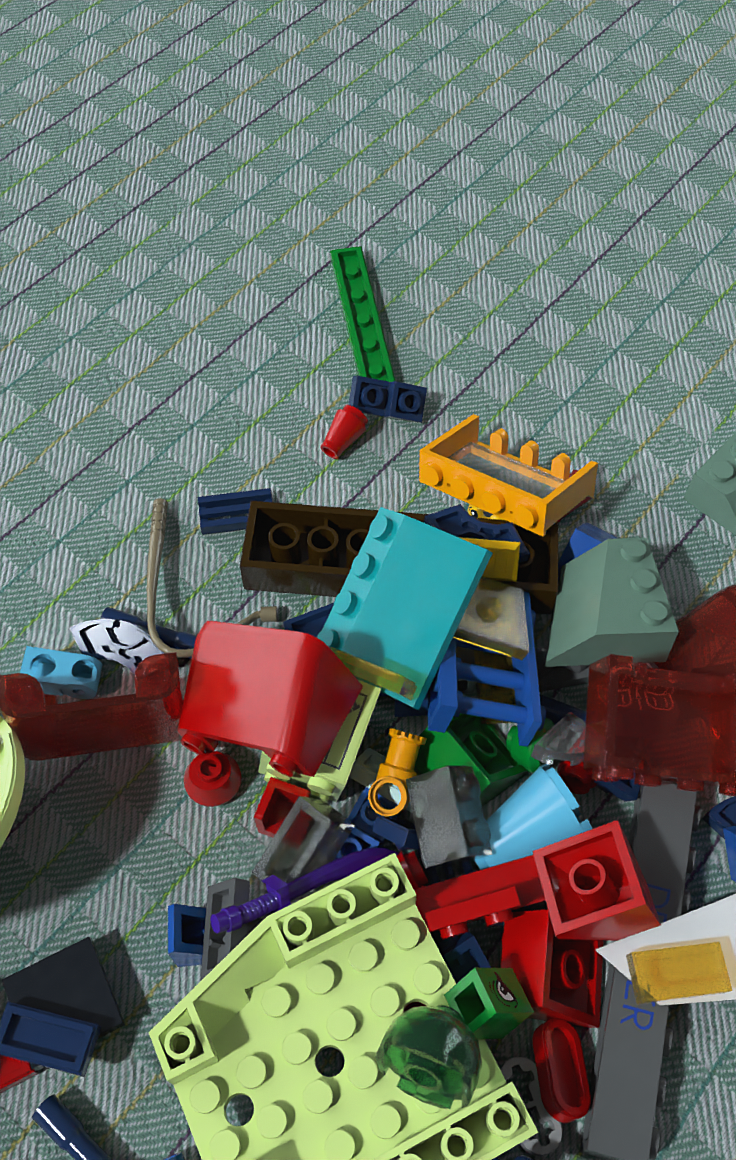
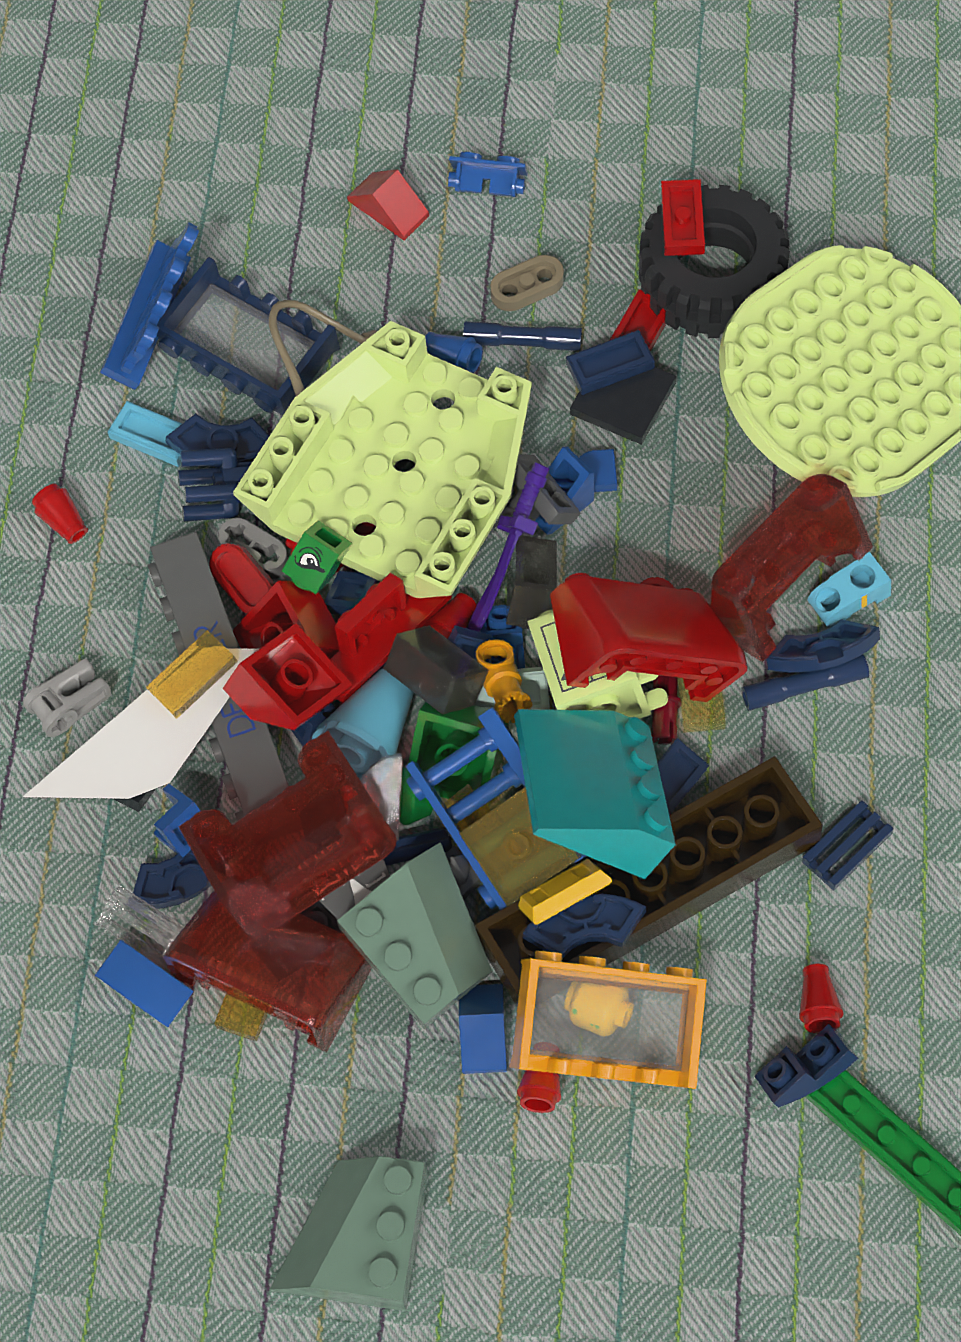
camera: 150 degrees right, 5 degrees up
dark tan piece [146,498,277,658] -> none
clear yellow tile [331,647,417,700] -> none
clear green cylinder [375,1005,482,1109] -> none
none -> blue tile [579,449,617,492]

